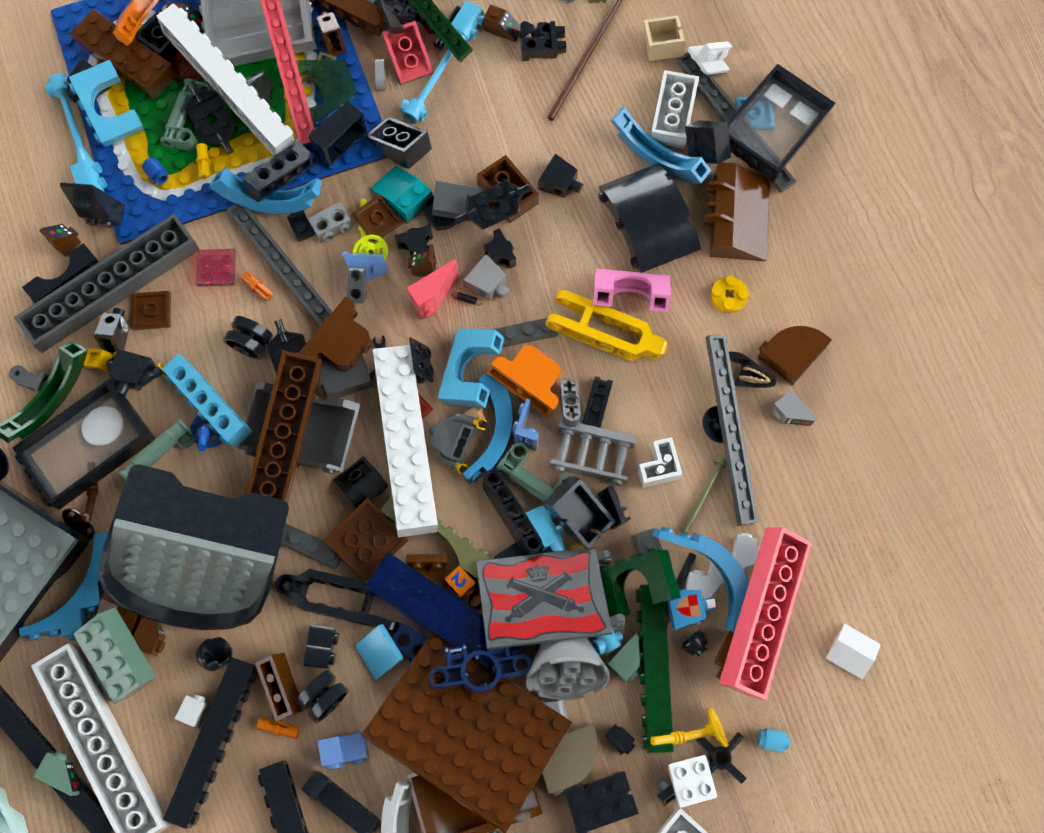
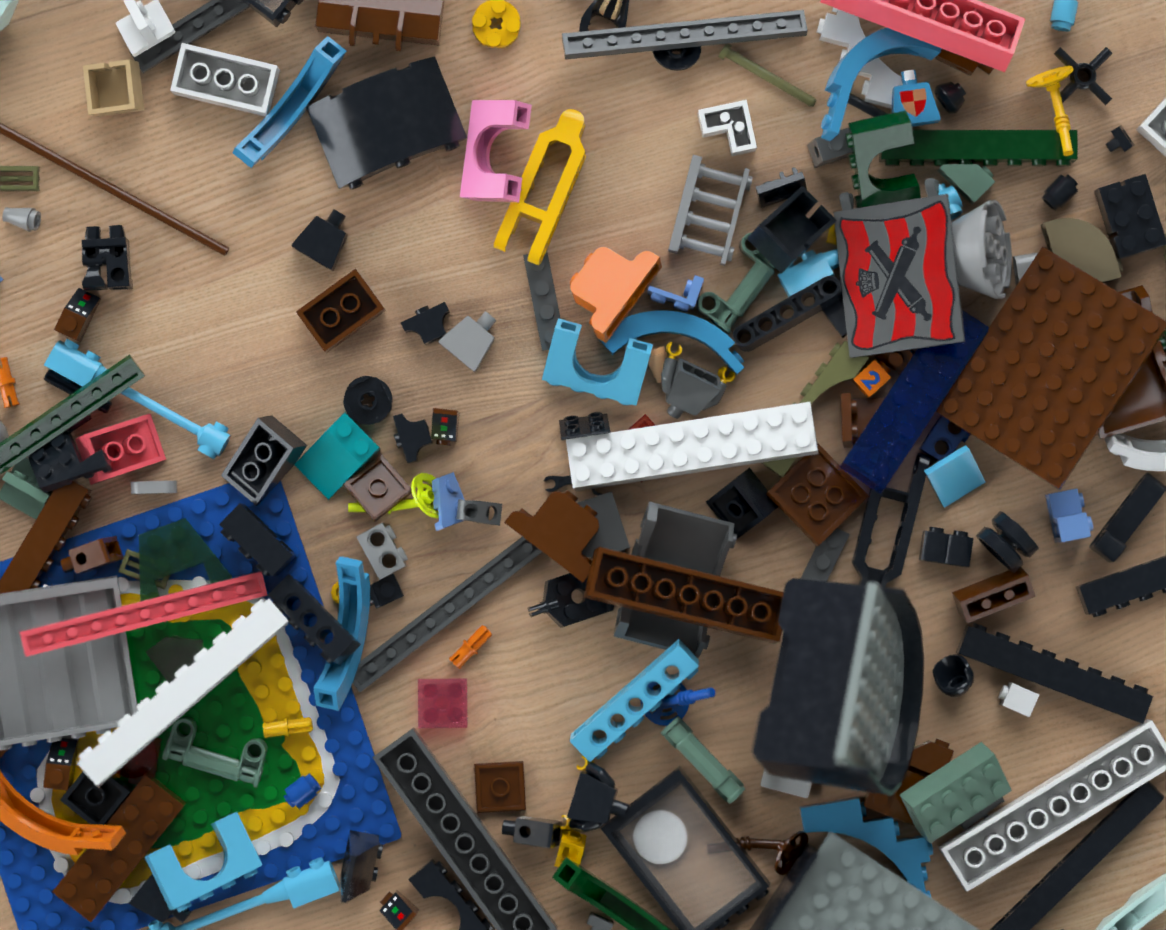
camera: 85 degrees left, 15 degrees up
sand green slope [34,751,80,796] -> none
black plate [184,81,237,155] -> none
black wheel [223,316,273,360] -> none
orange pin [256,716,301,740] -> none
coral slope [407,259,459,319] -> none
dark blue piece [428,641,532,694] -> none
dark grey piece [432,181,485,221] -> none
black piece [452,291,482,306] -> none
black plate [455,178,532,230] -> none
dark grey beam [560,379,581,427] -> none
black plate [582,376,613,428] -> none
white bracket [668,755,717,808] -> none
black brick [685,120,731,164] -> none

